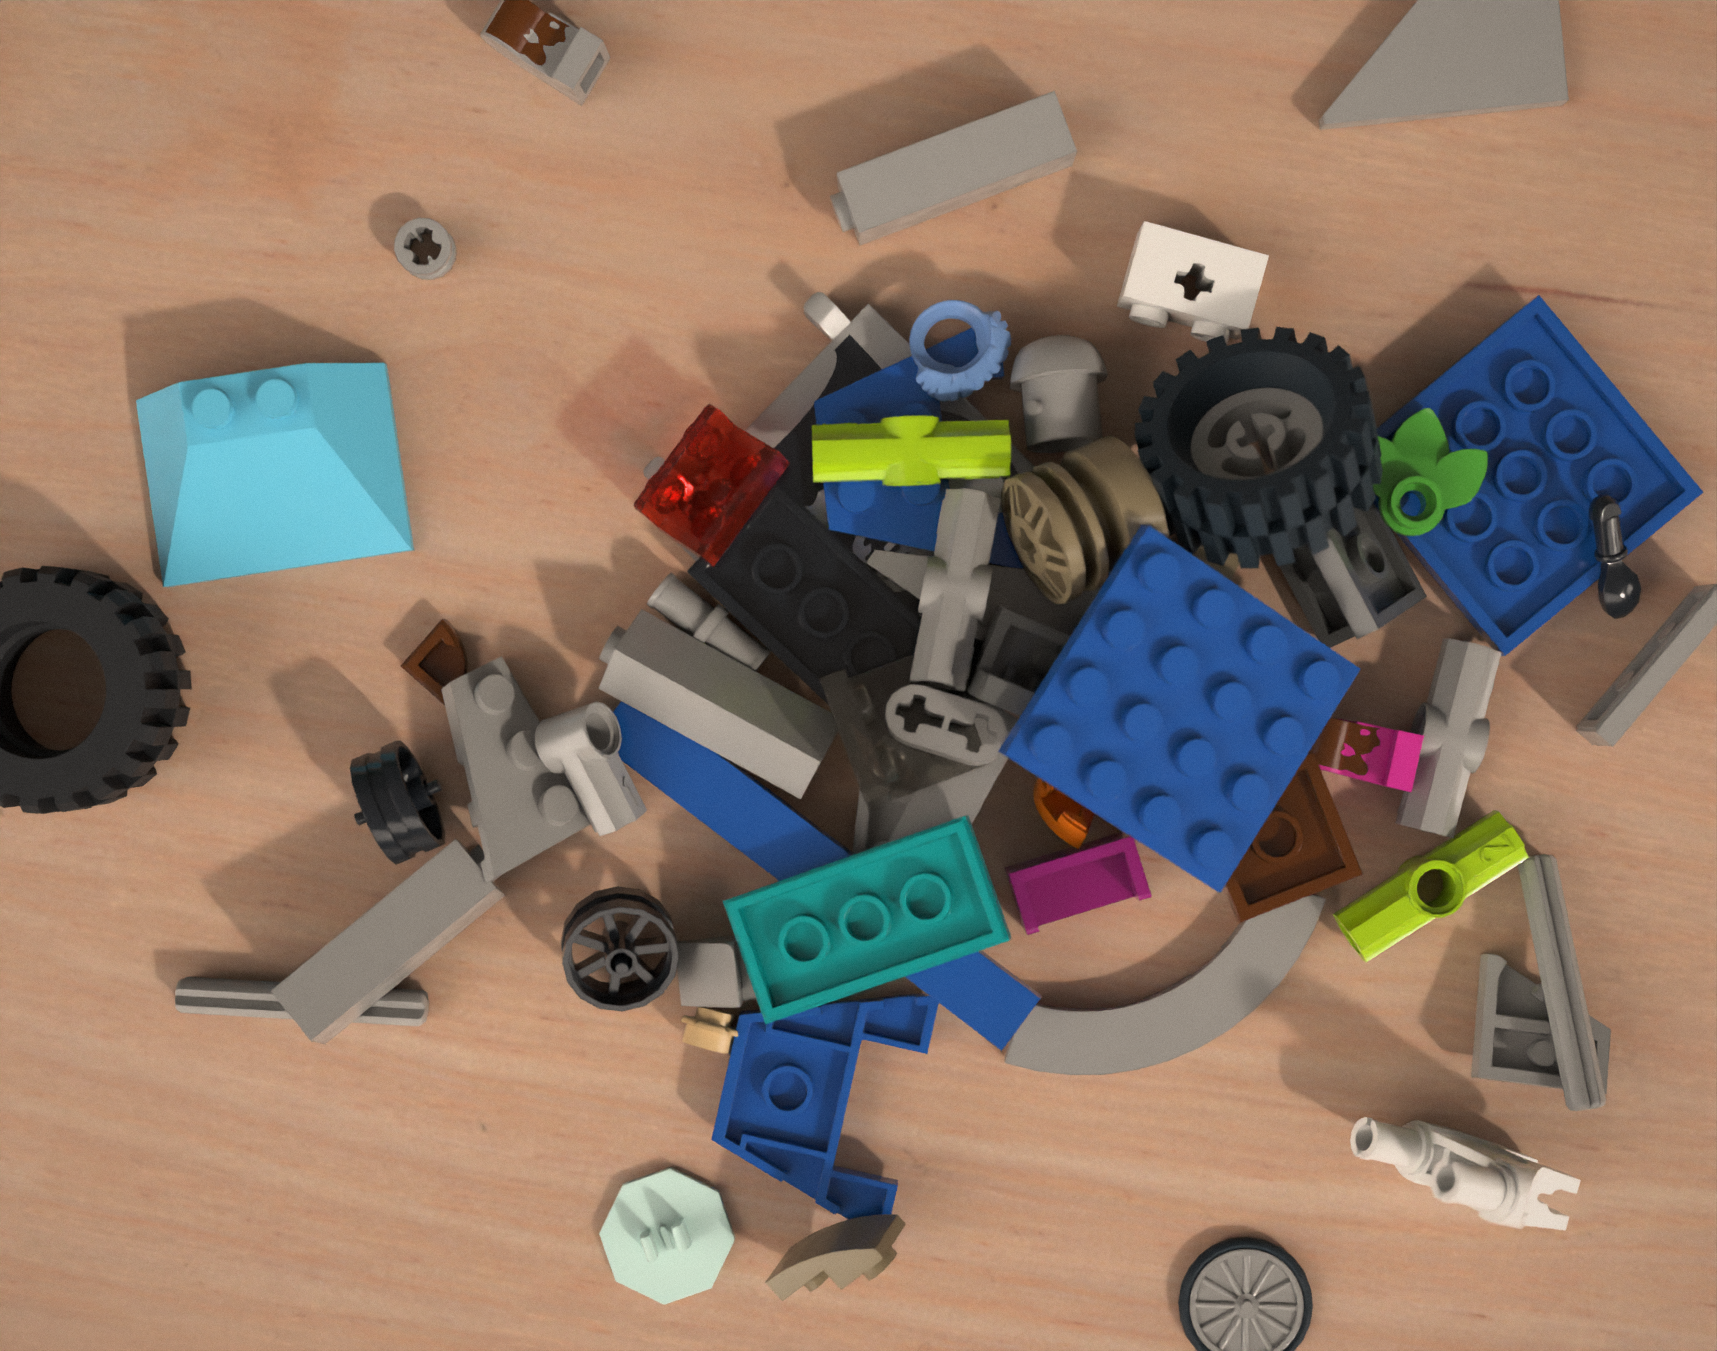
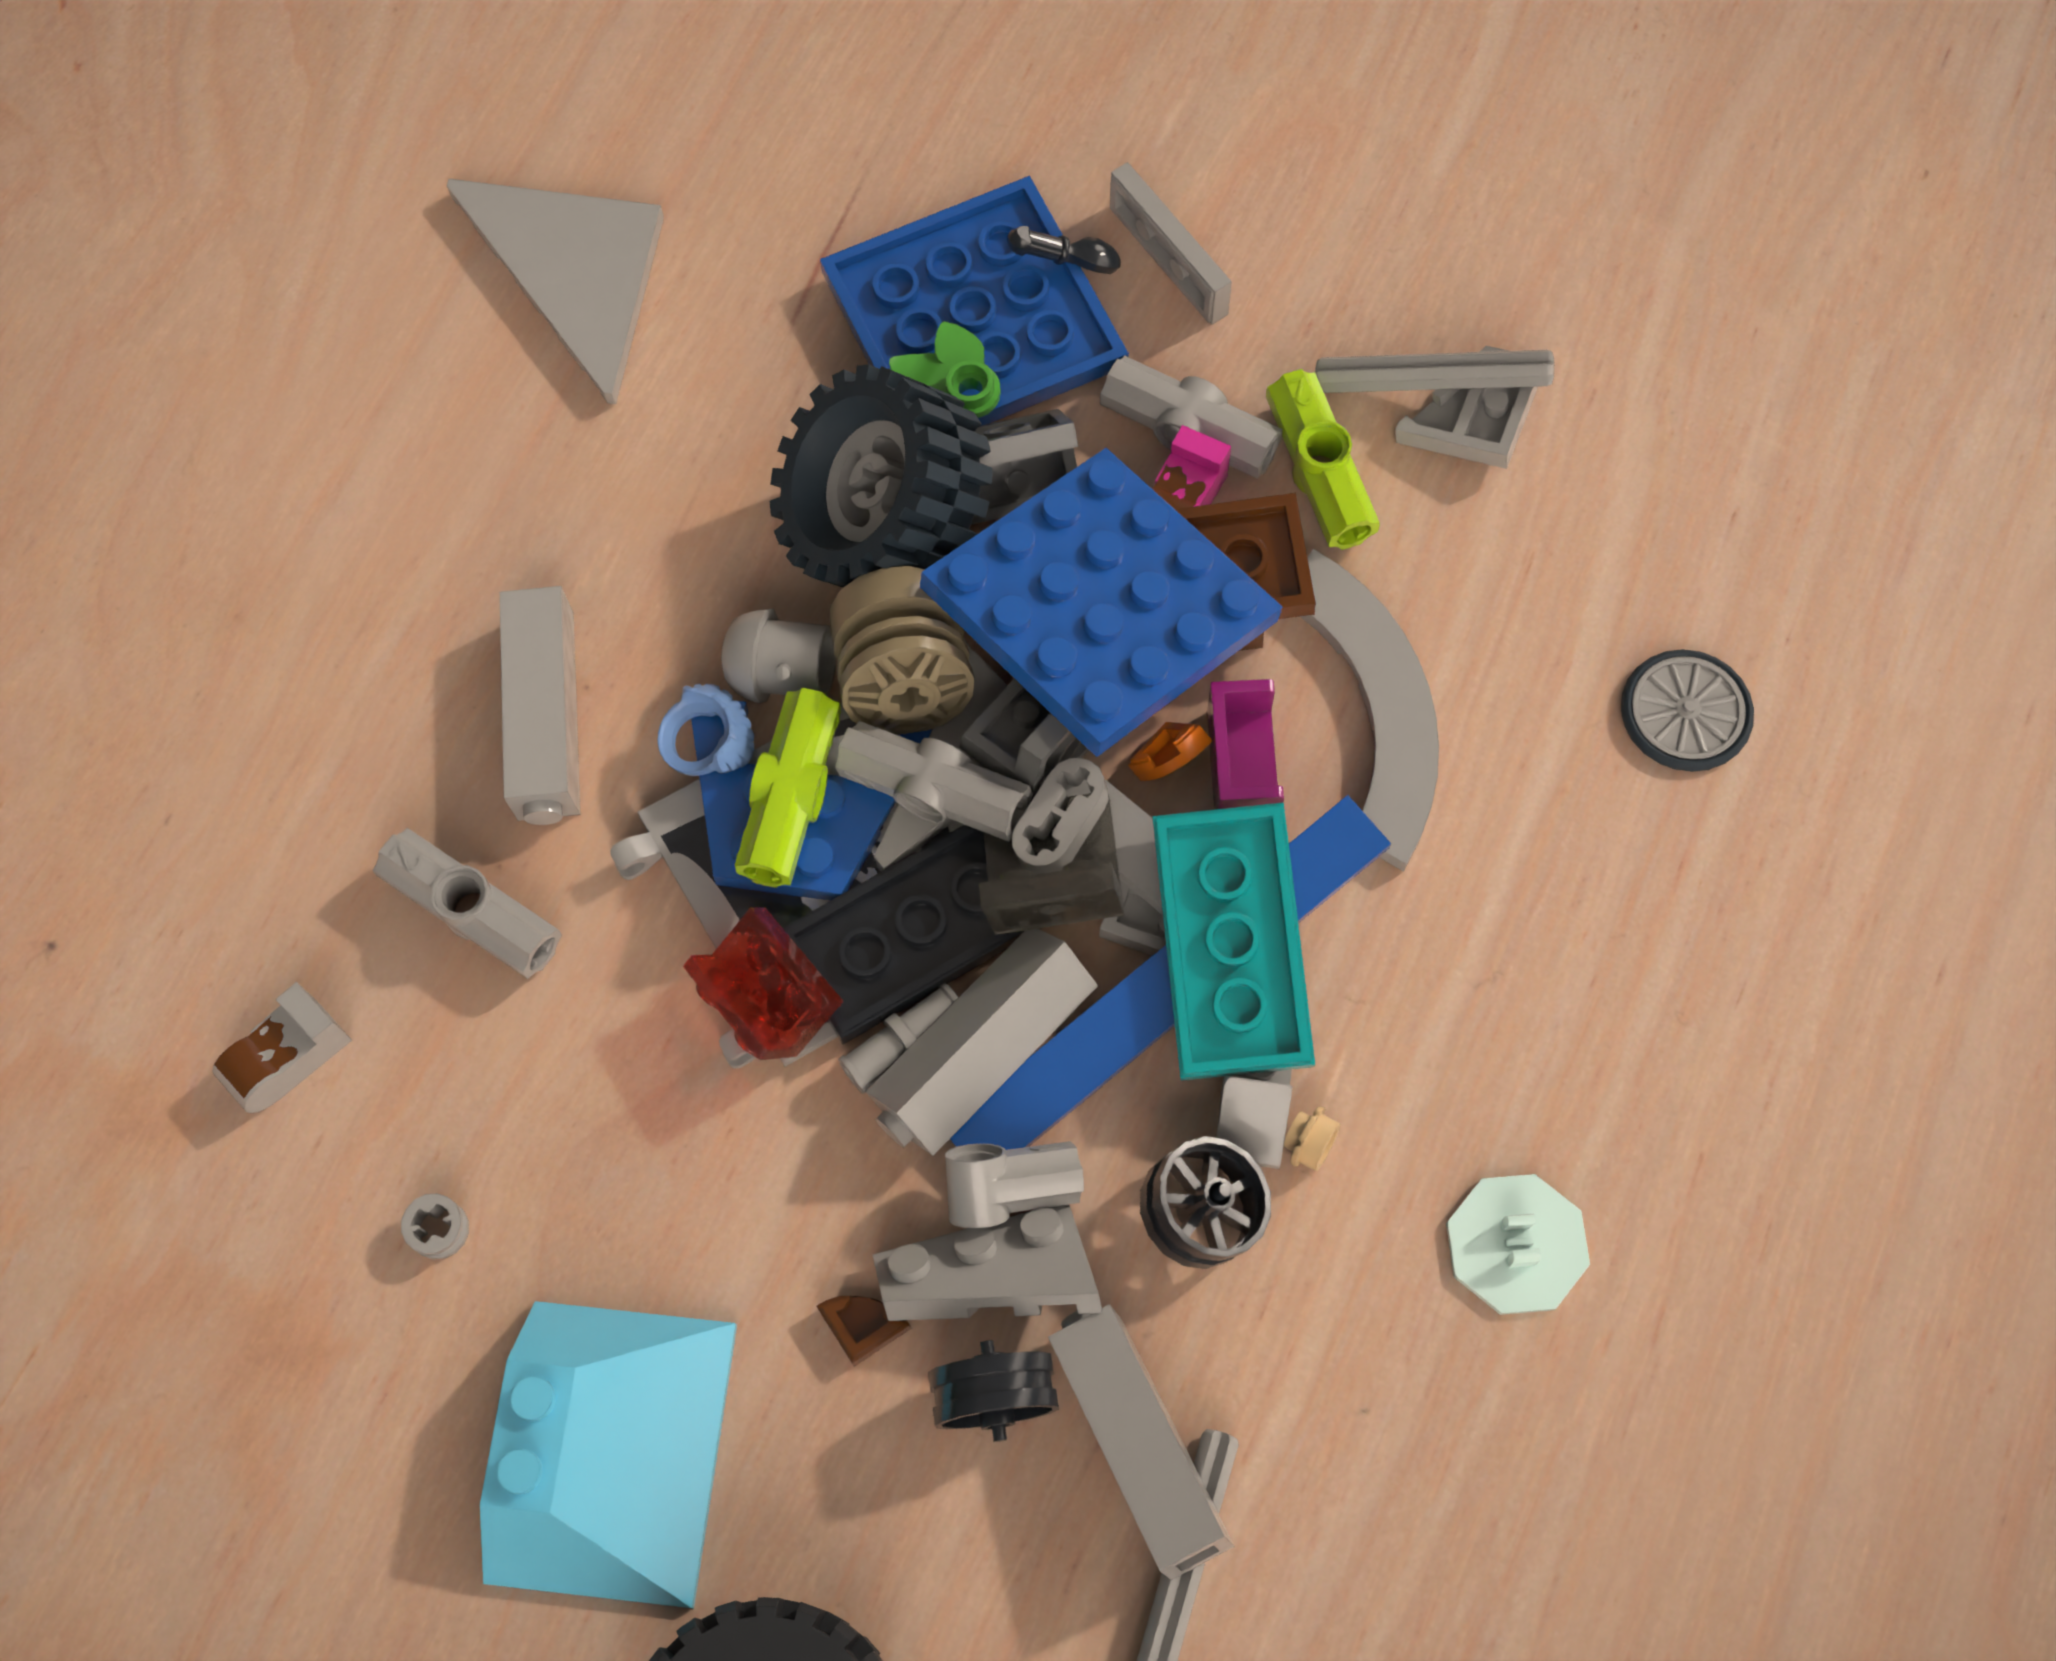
camera: 75 degrees left, 20 degrees down
blue wing [711,993,939,1220] -> none
dark tan slope [765,1214,906,1301] -> none
white brick [1117,221,1269,345] -> none
white connector [1350,1117,1581,1230] -> none
none -> light grey piece [373,828,562,979]

